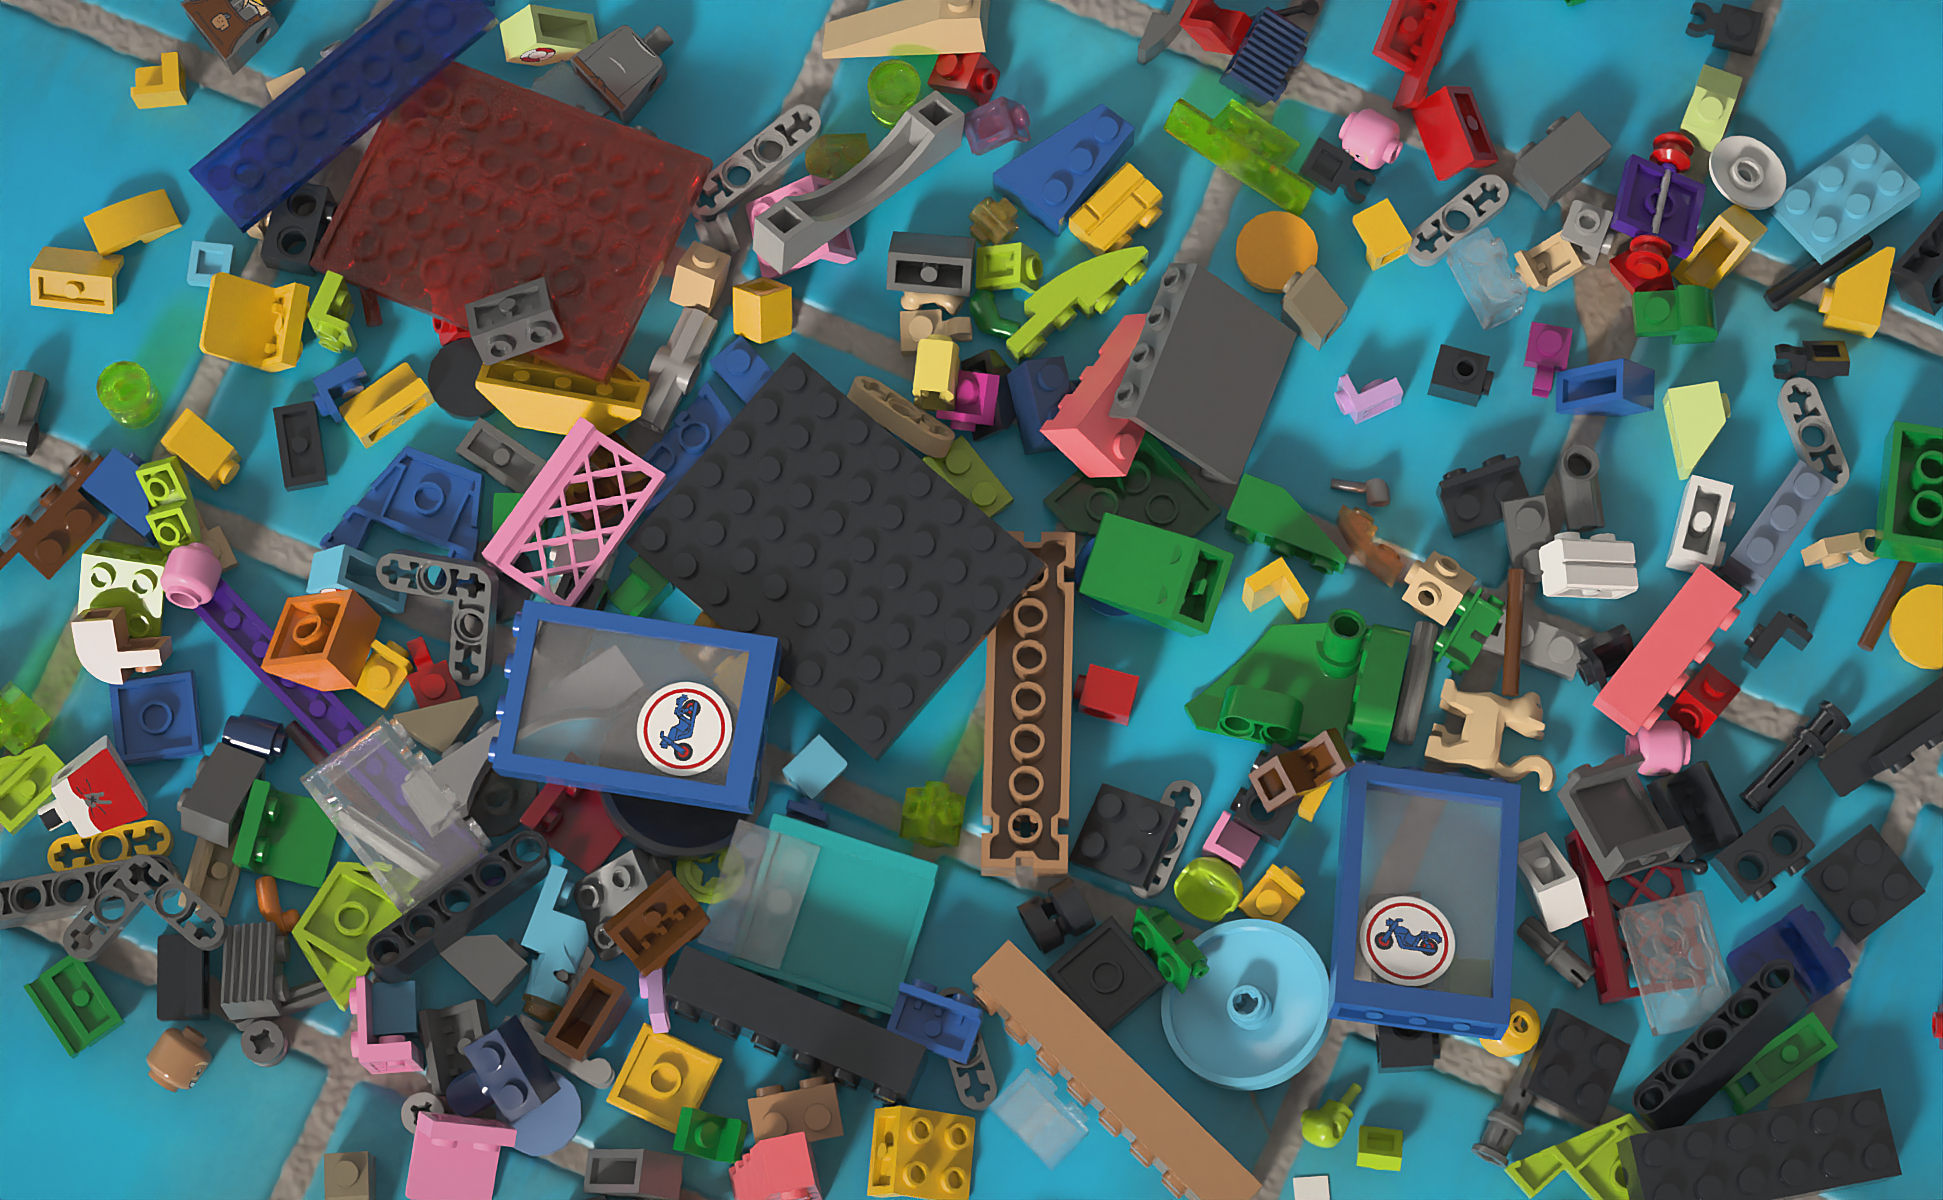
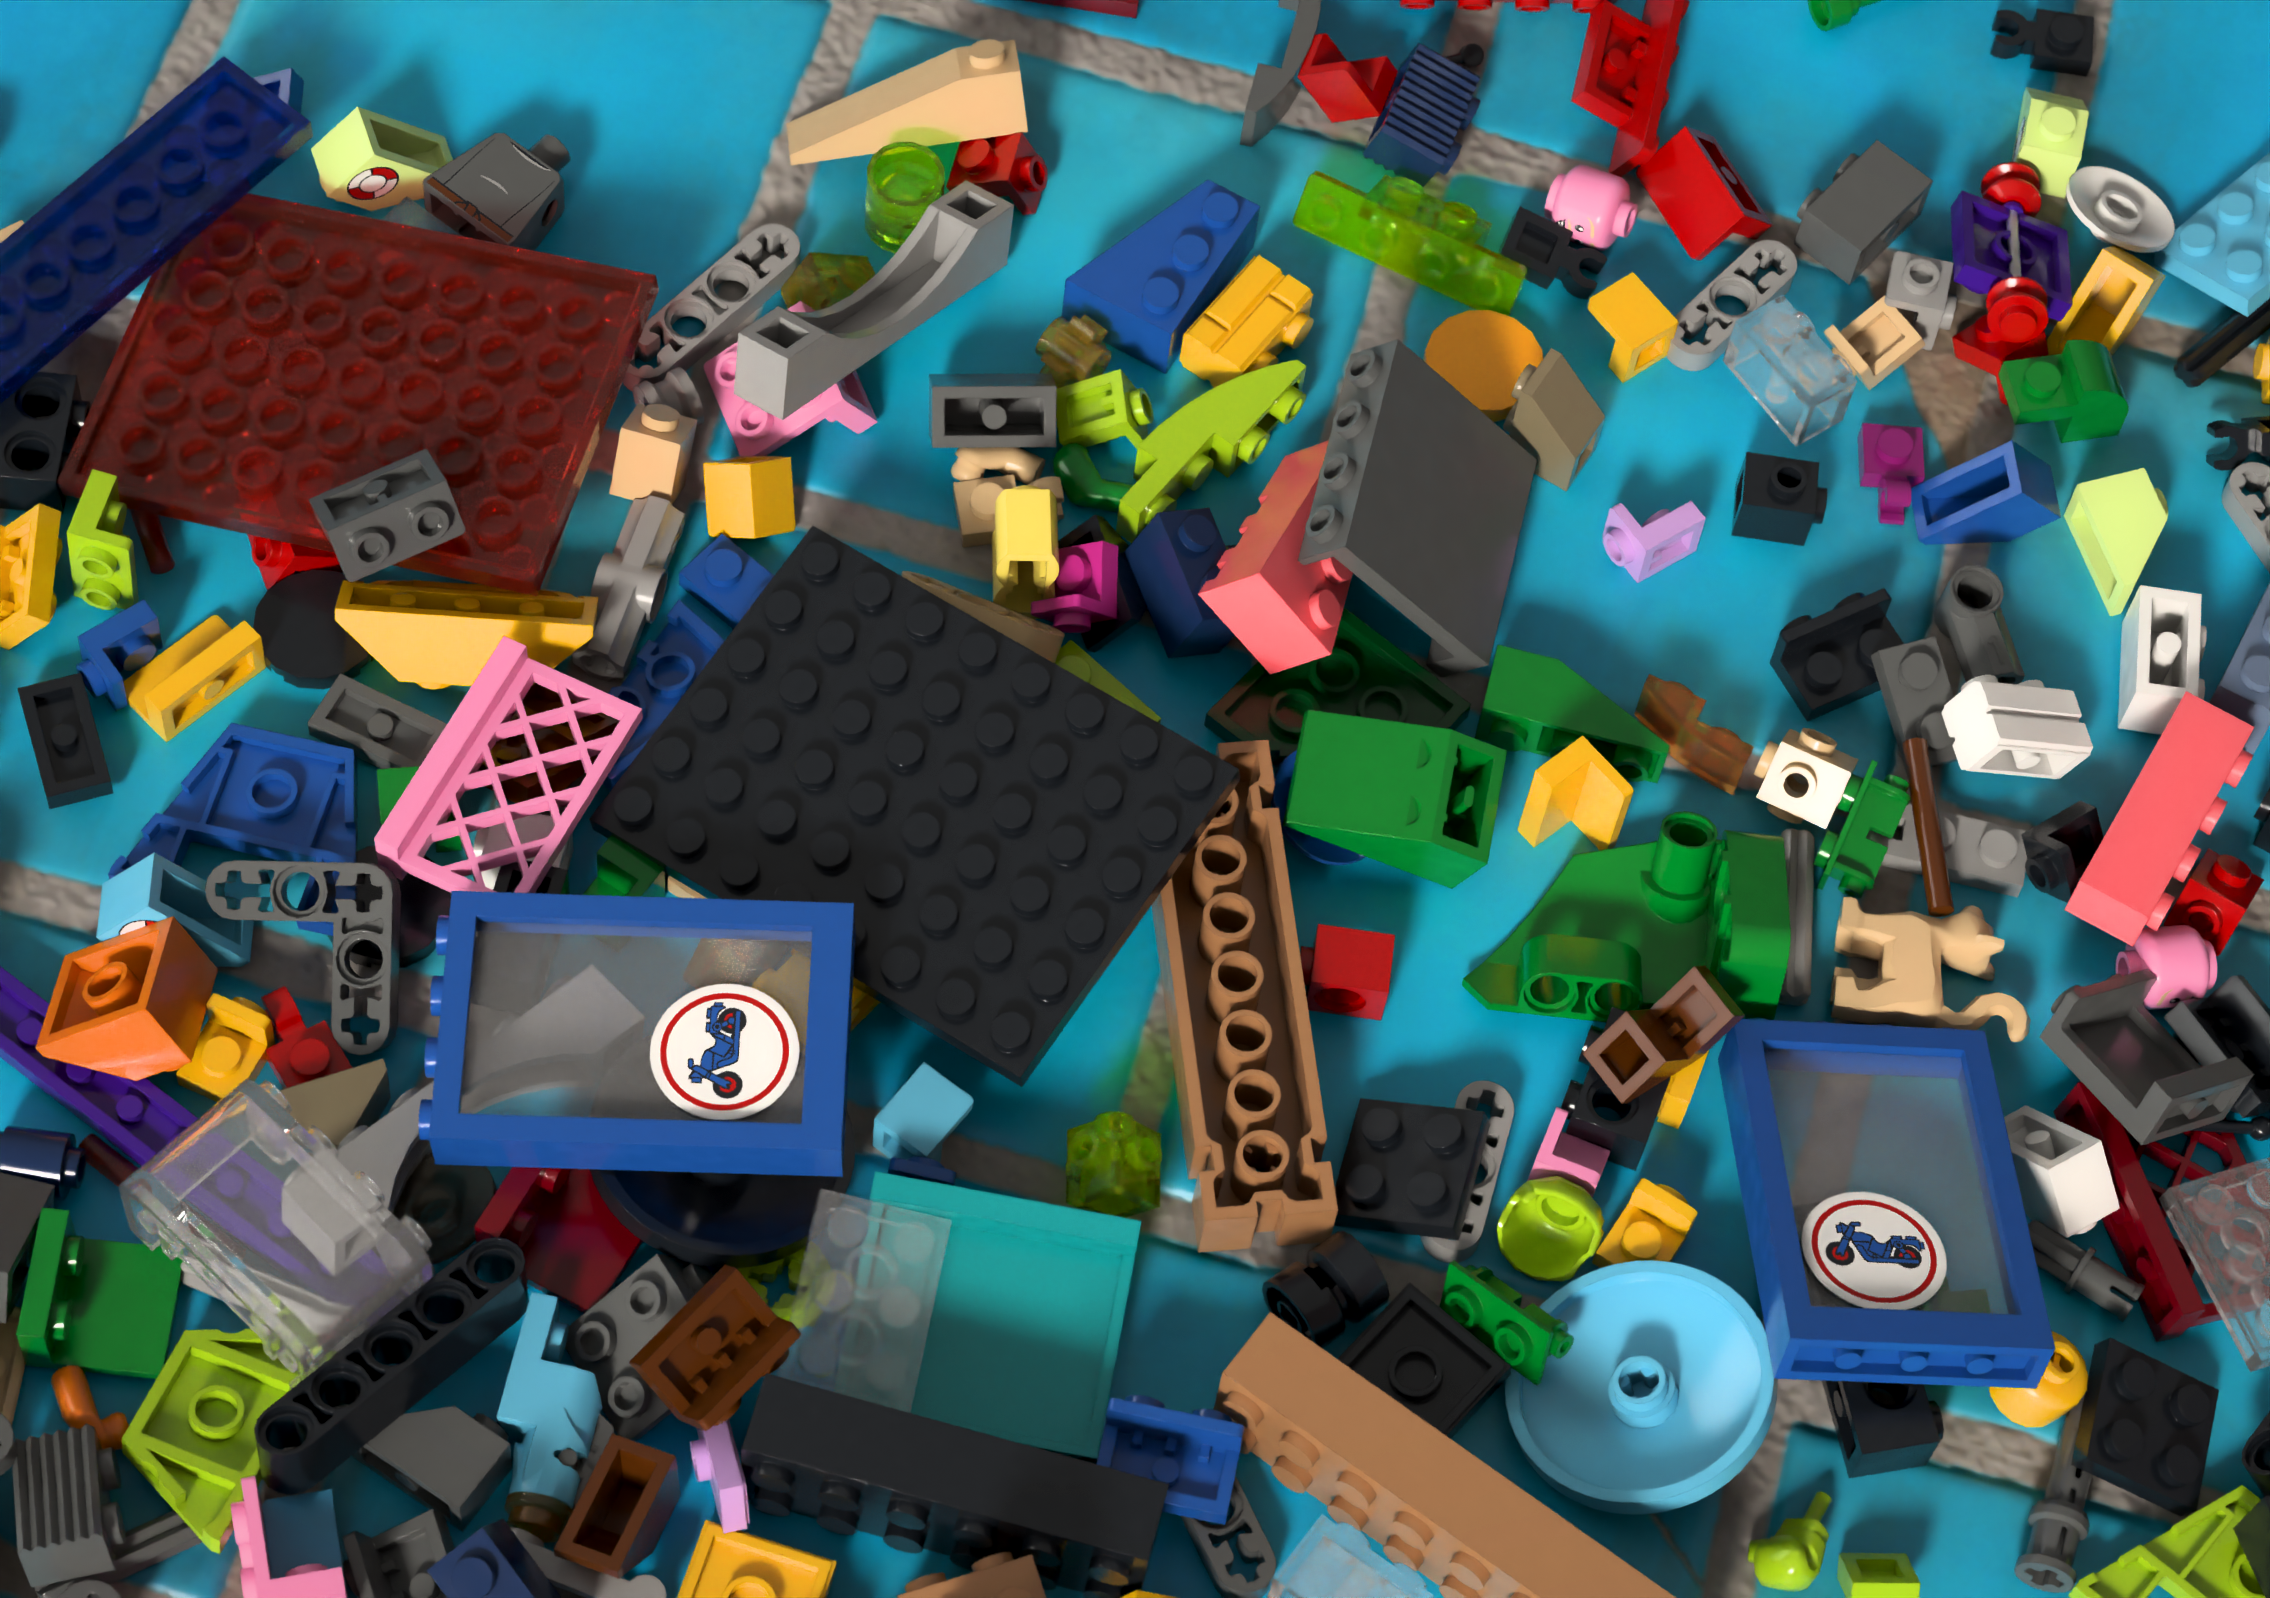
camera: 20 degrees left, 15 degrees down
clear pink bracket [963,96,1031,156] -> none
dark grey hand [1331,478,1390,507] -> none

